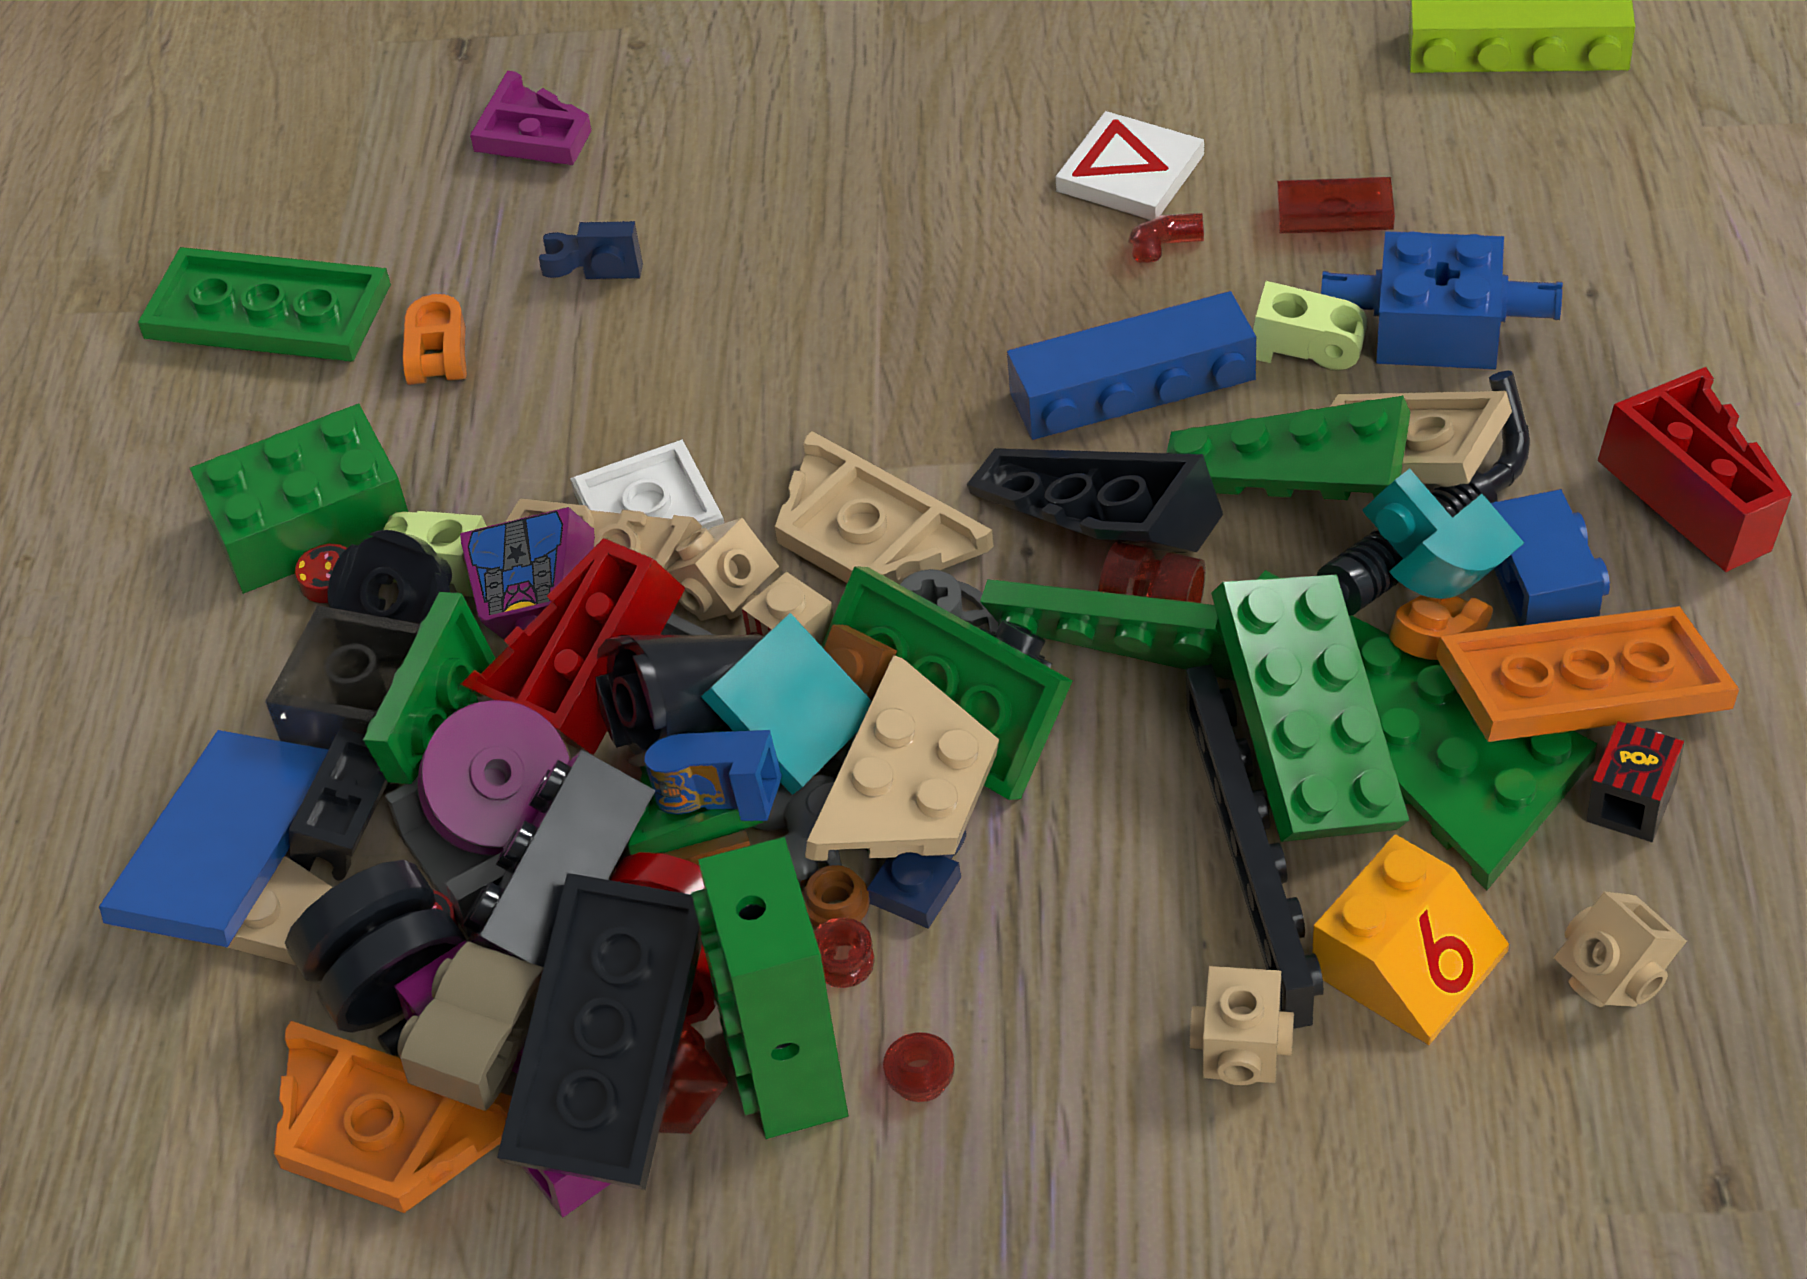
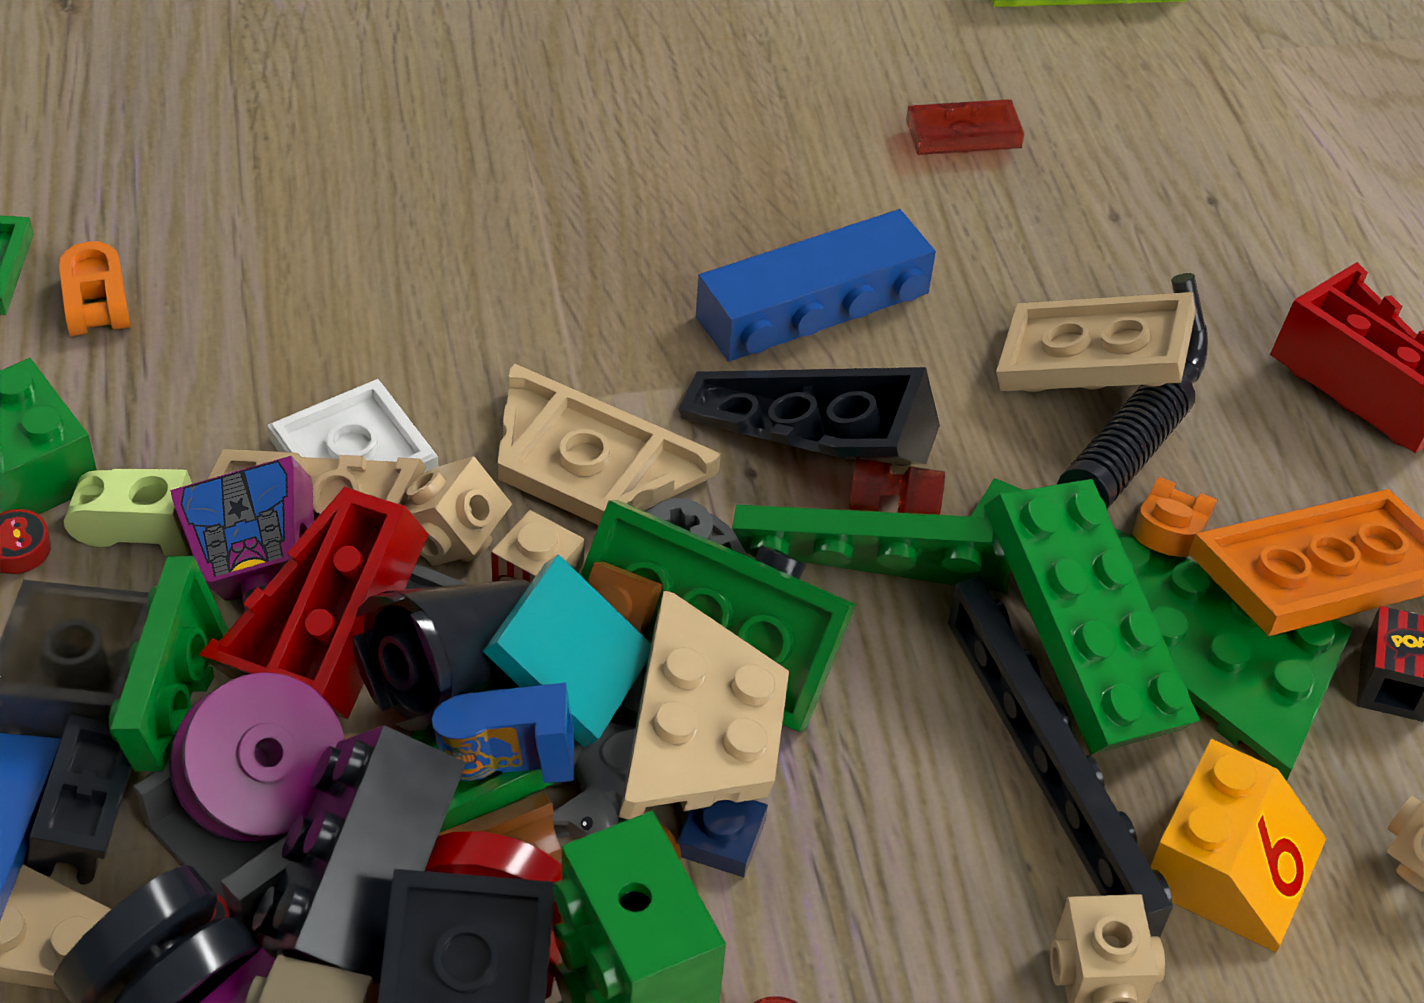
camera: 20 degrees left, 0 degrees up
black plate [328,530,452,656] -> none
magenta wing [470,70,592,165] -> none
dark blue plate [539,221,643,279] -> none
white tile [1056,111,1204,221] -> none
clear red arm [1128,213,1204,263] -> none
green wing [1166,395,1411,500] -> none
yellowish green leg [1253,281,1368,370] -> none
blue brick [1321,231,1563,369] -> none
teal brick [1362,468,1524,599] -> none
blue brick [1491,489,1610,626] -> none

